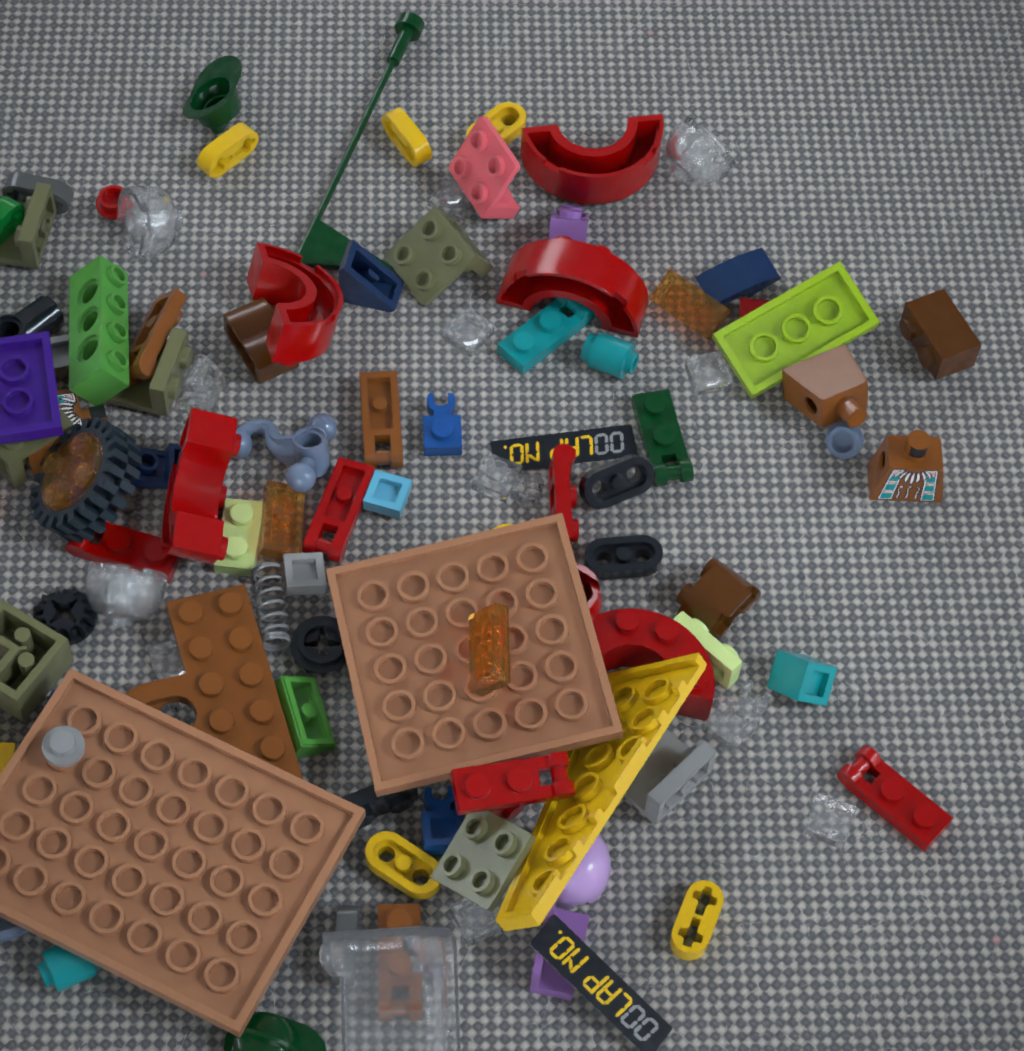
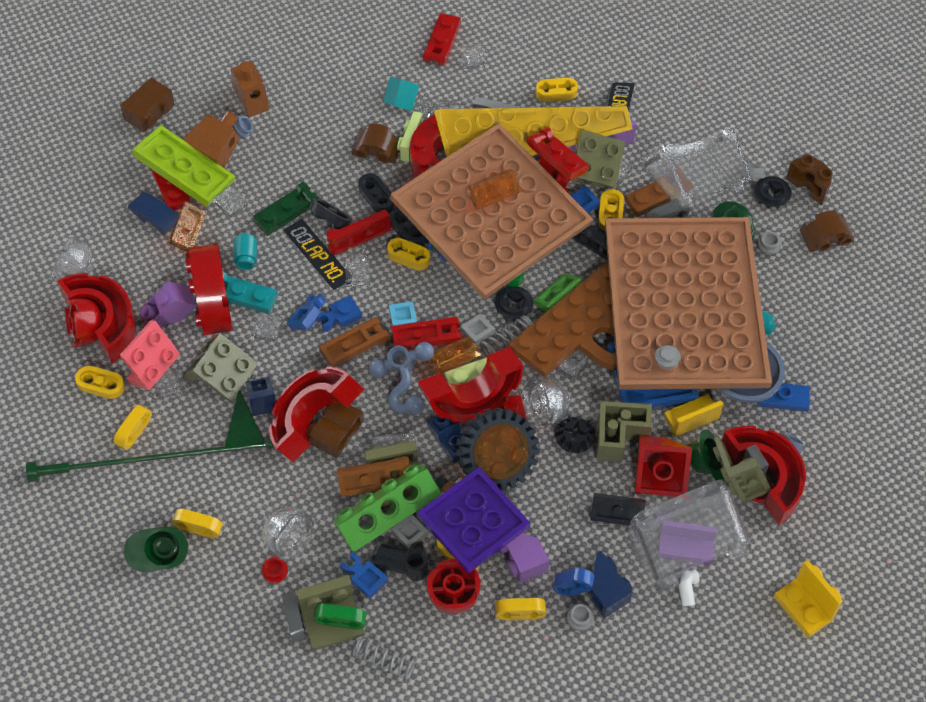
camera: 115 degrees left, 0 degrees up
none -> red cylinder [65,298,106,348]
none -> blue plate [286,293,326,330]
none -> blue plate [340,552,388,599]

